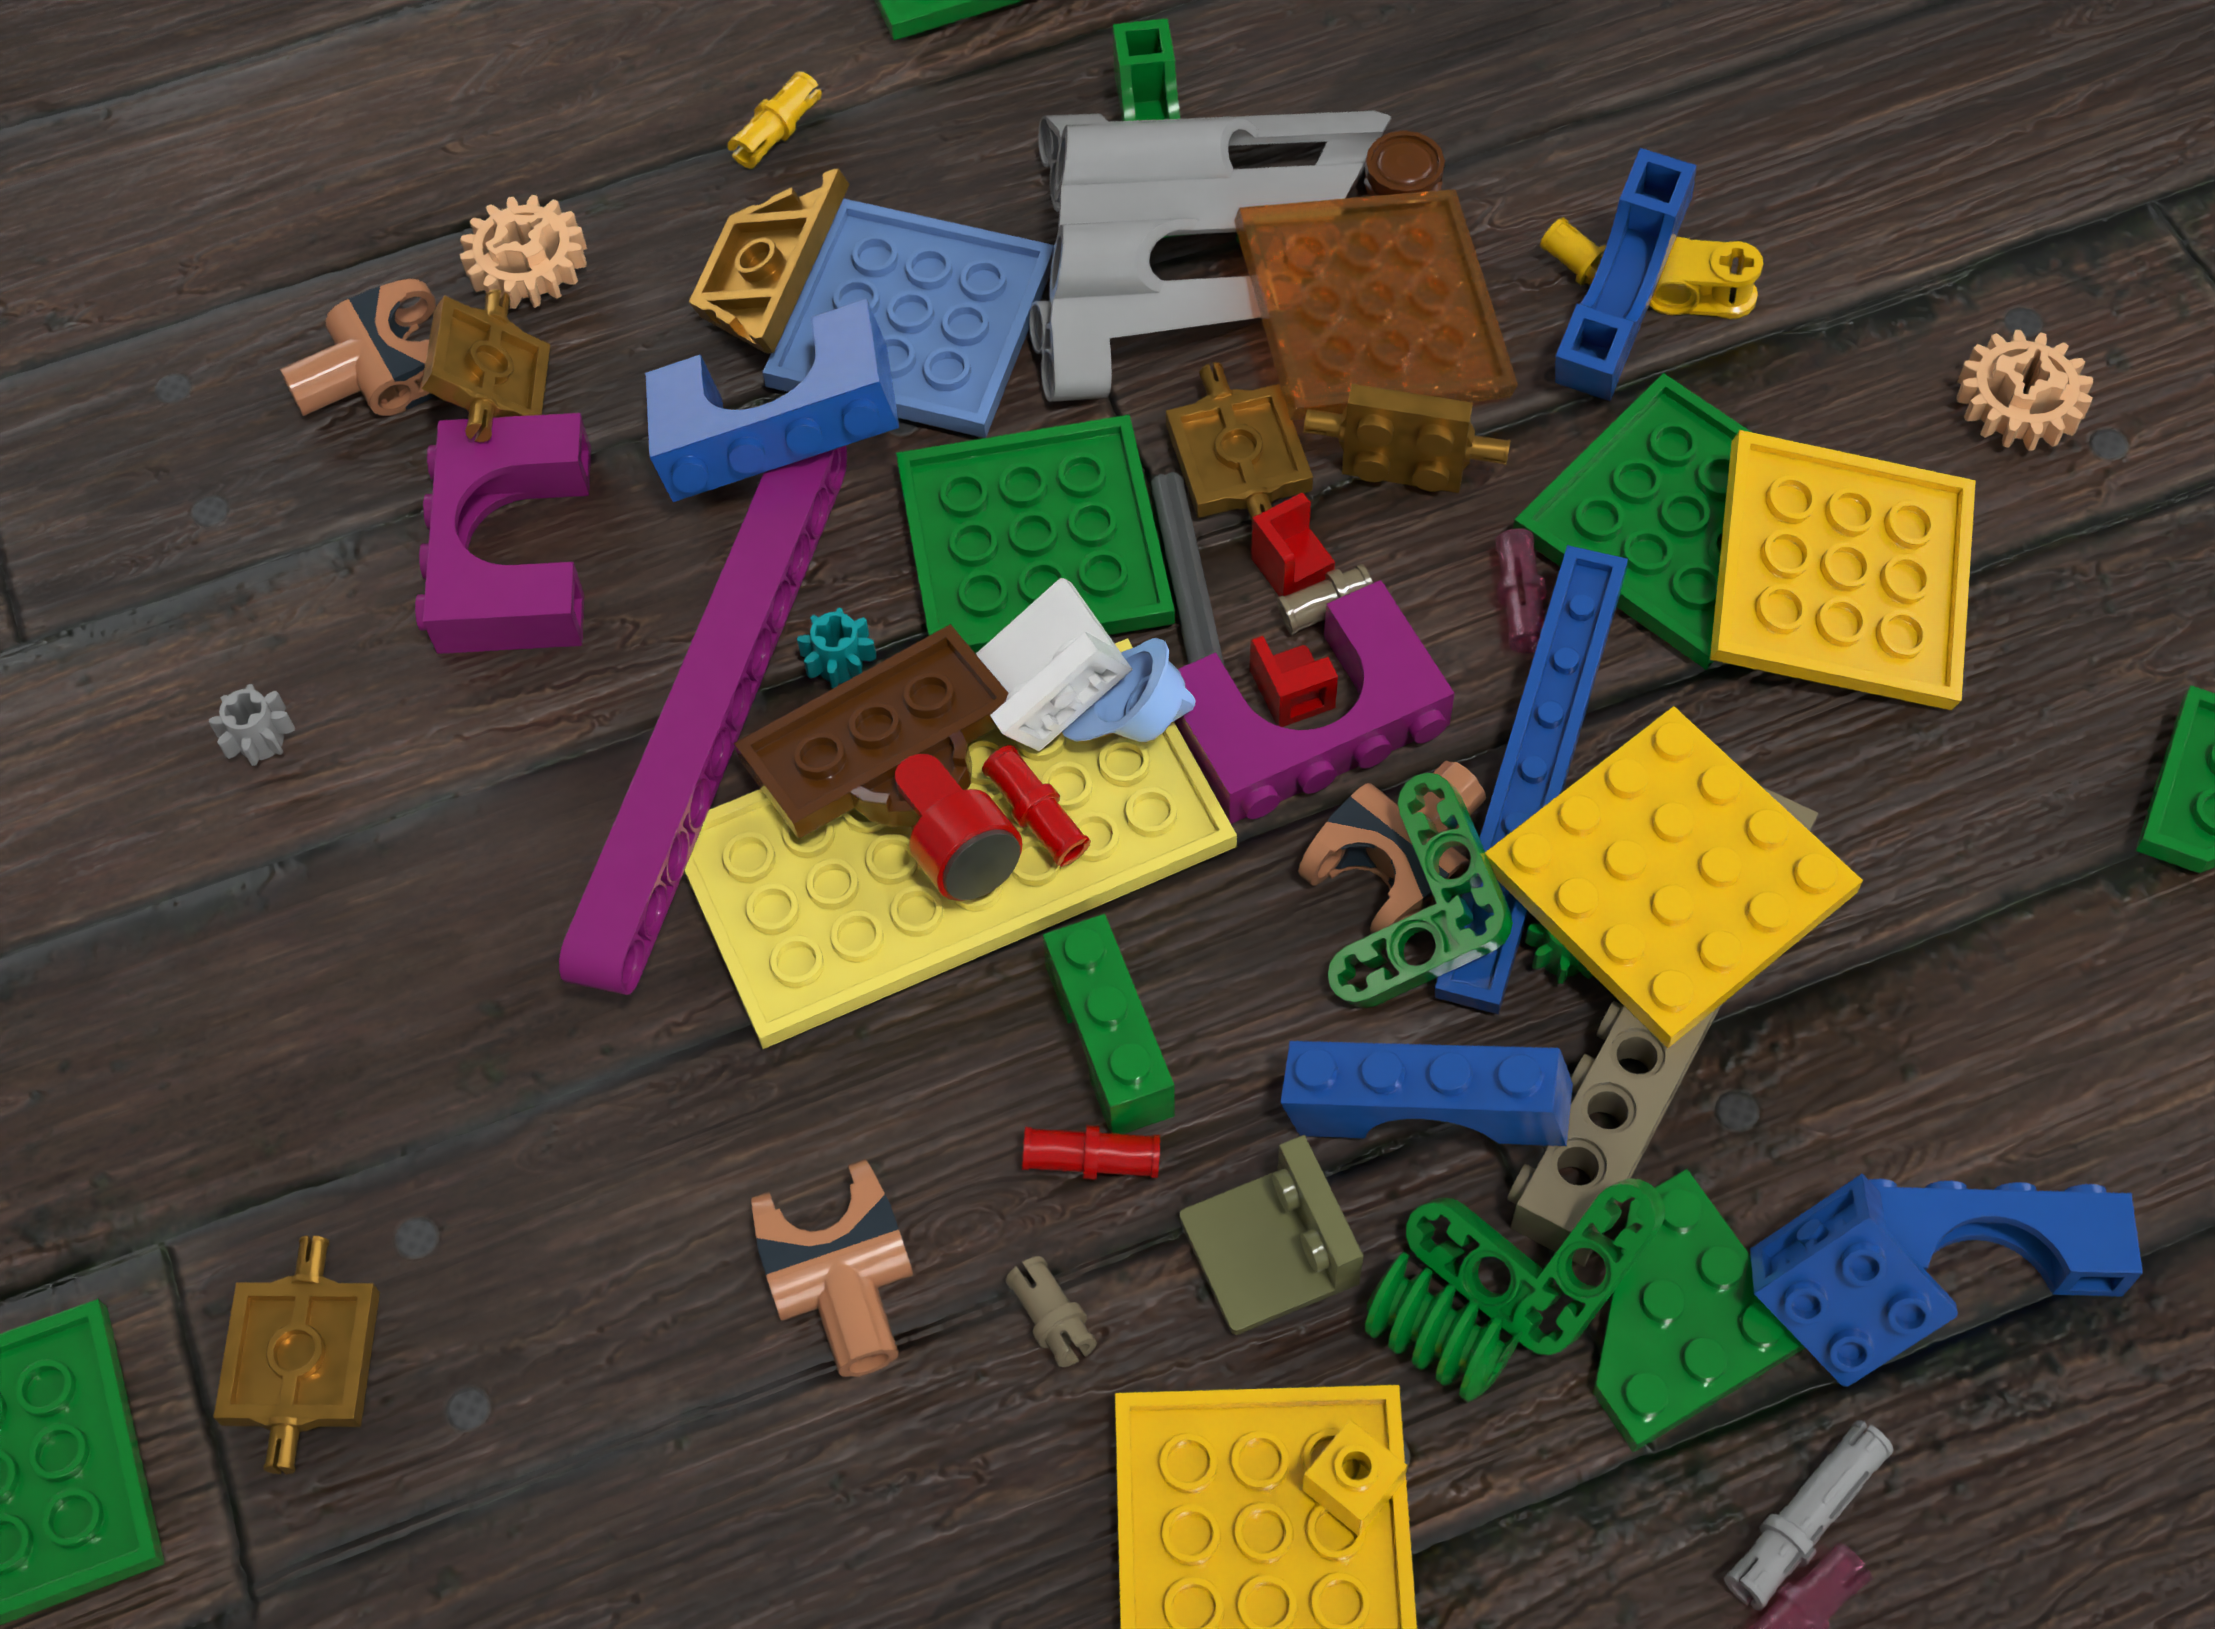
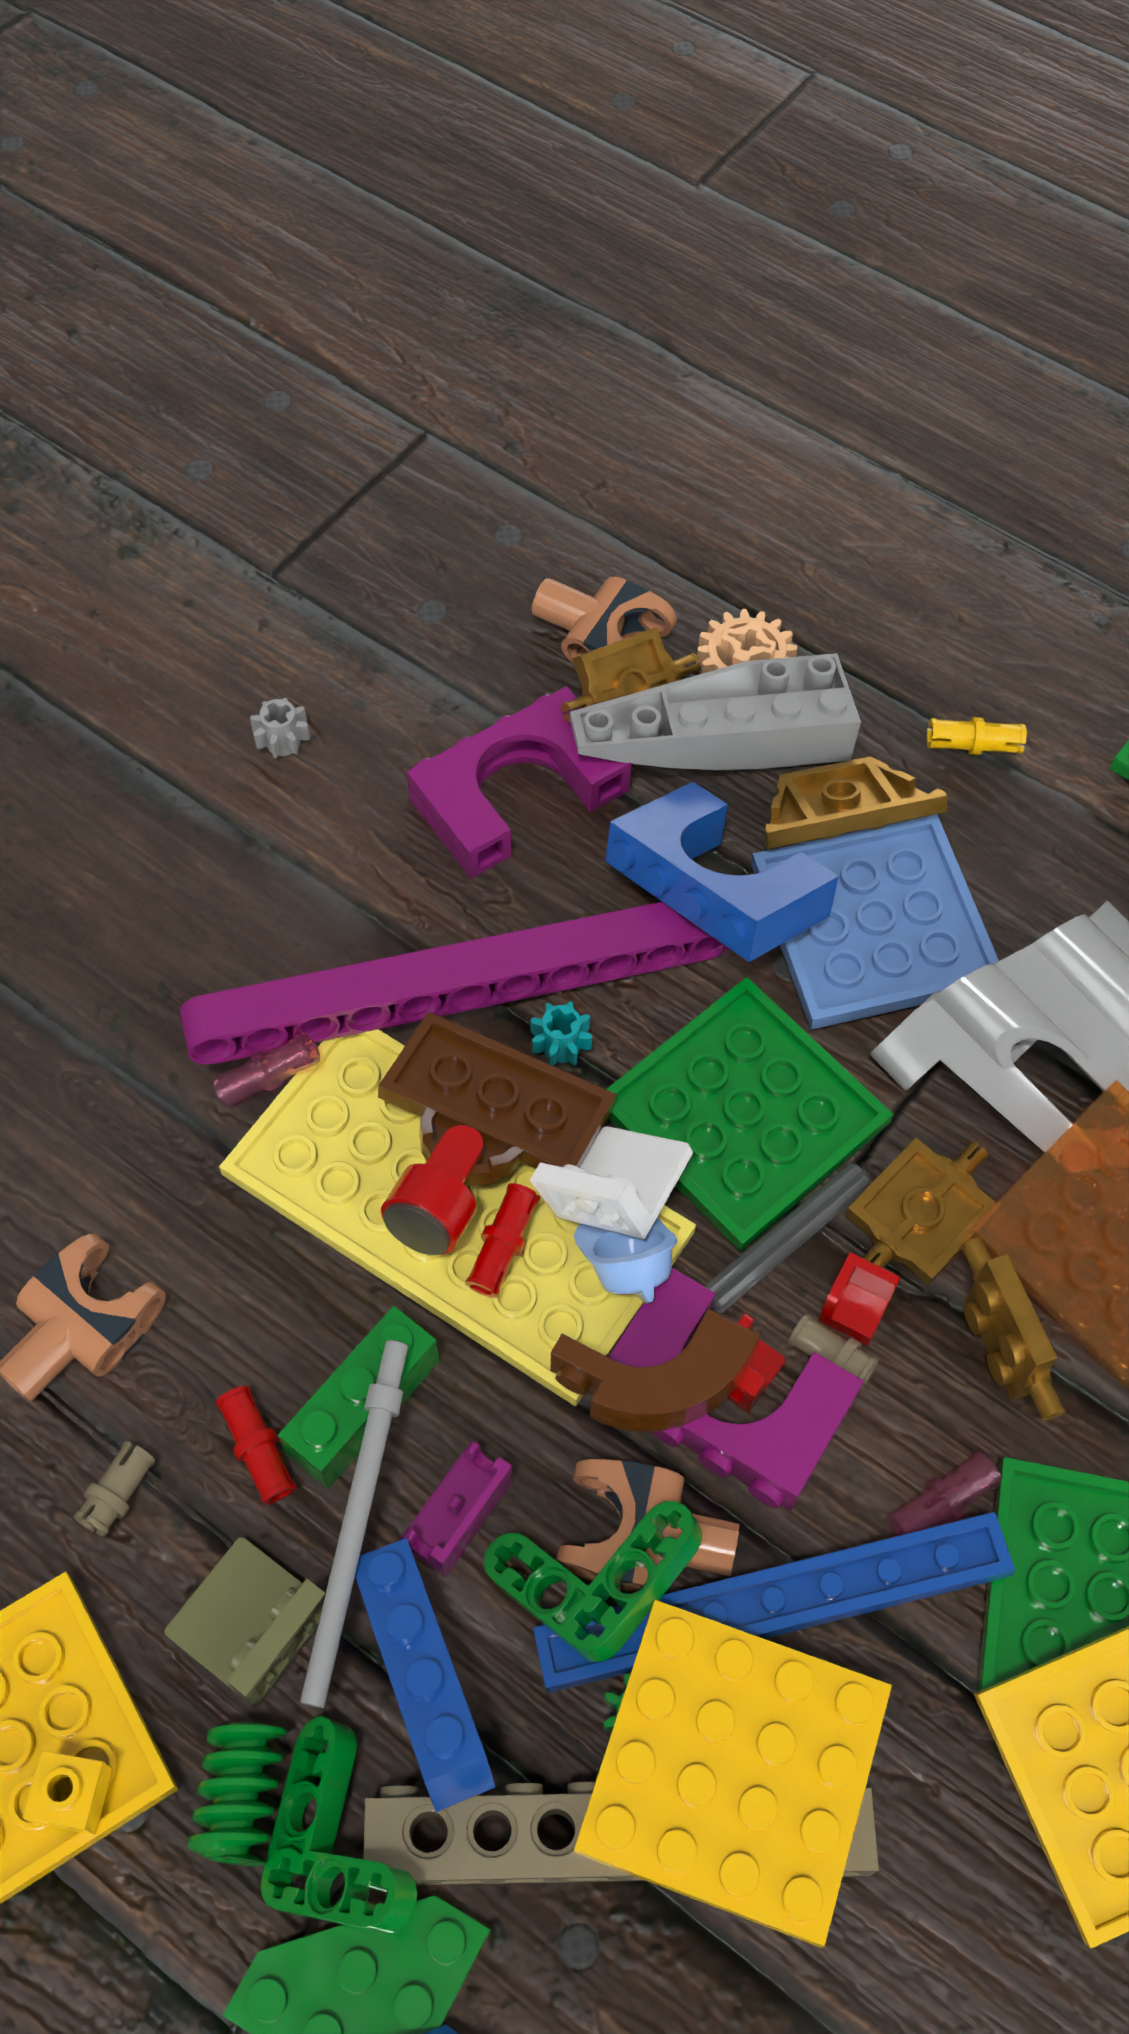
camera: 55 degrees right, 0 degrees up
none -> clear pink pin [214,1033,320,1106]
none -> light grey bar [300,1340,408,1708]
none -> magenta hinge [400,1441,513,1578]
none -> reddish brown arch [550,1309,760,1432]
none -> light grey wedge [570,653,861,770]

